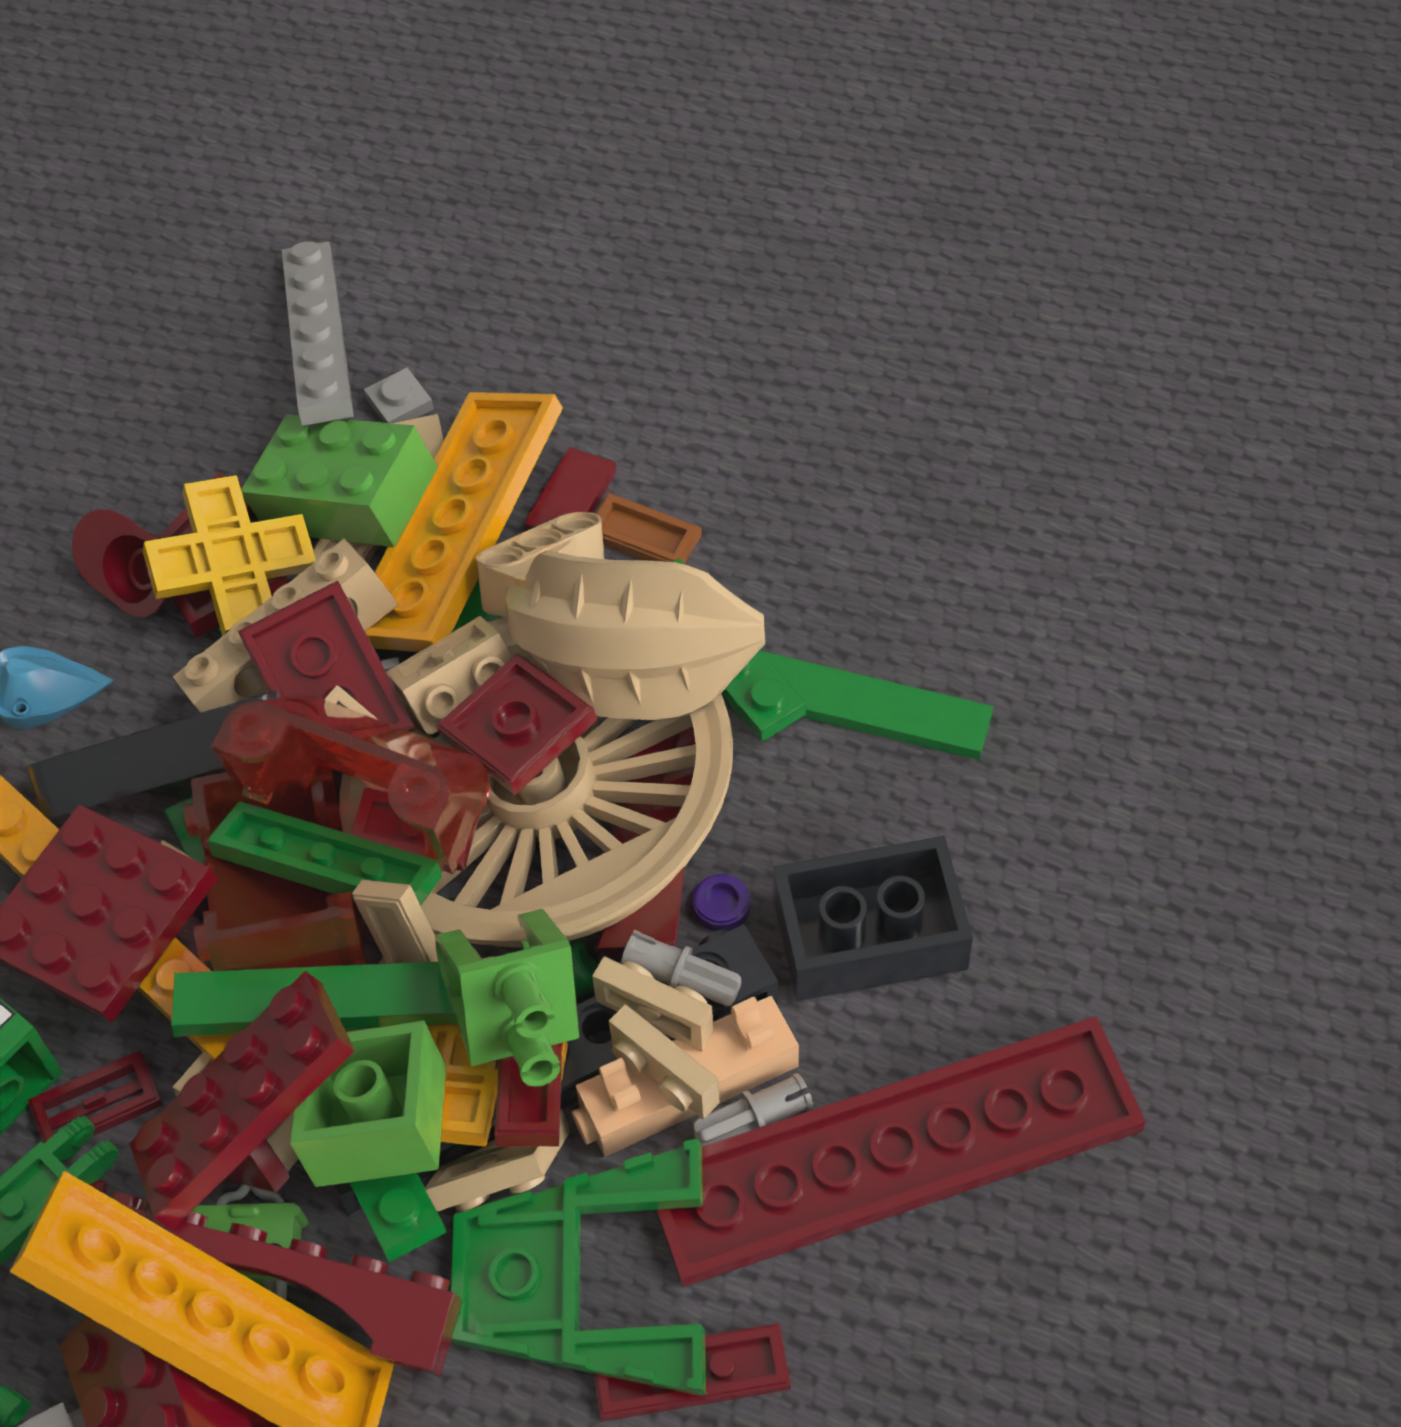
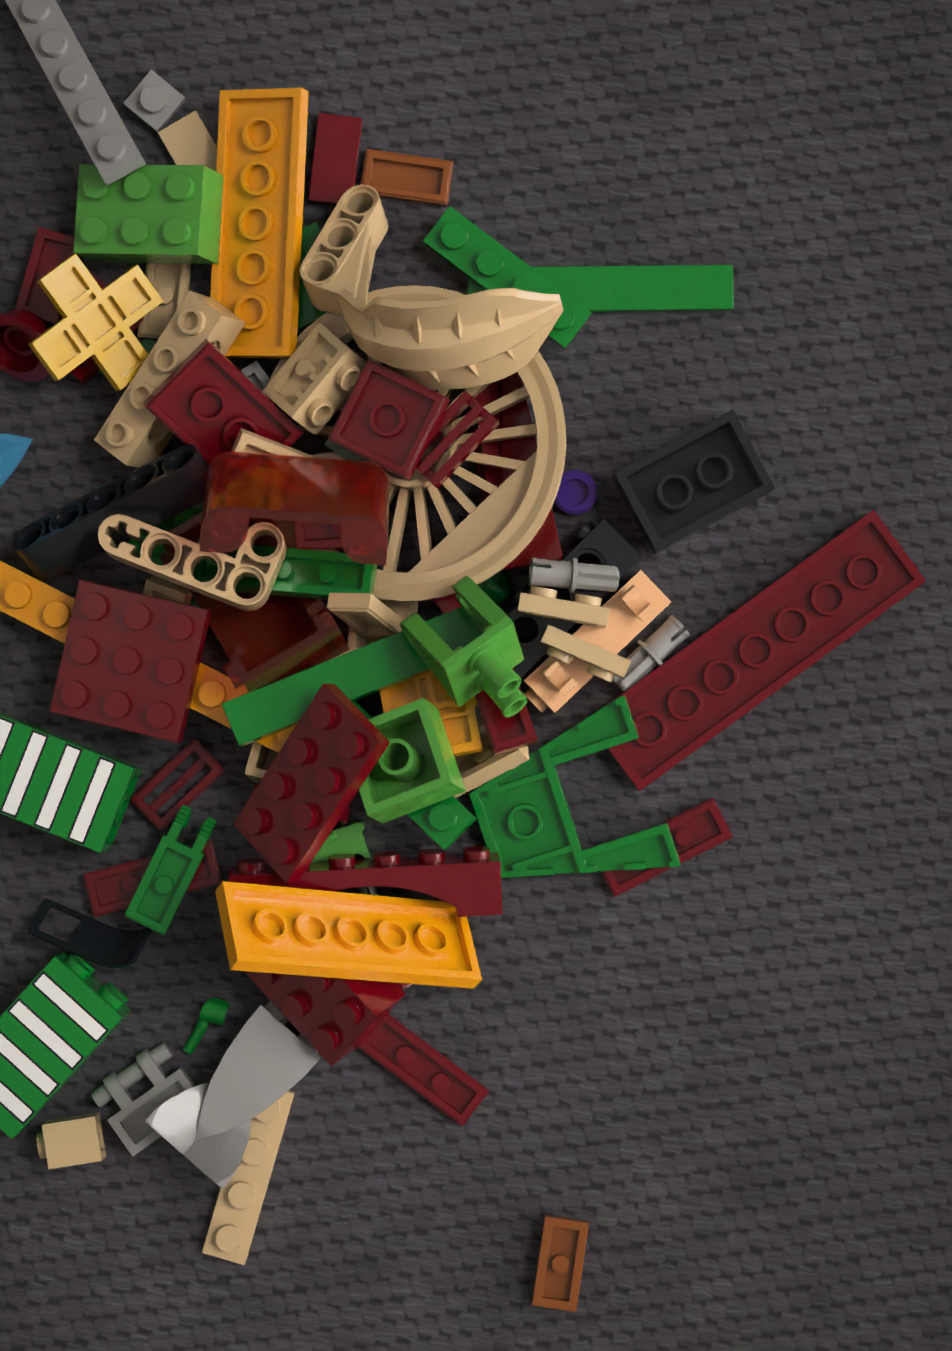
camera: 20 degrees left, 30 degrees up
none -> tan beam [98,514,287,611]
none -> dark red tile [416,390,500,488]

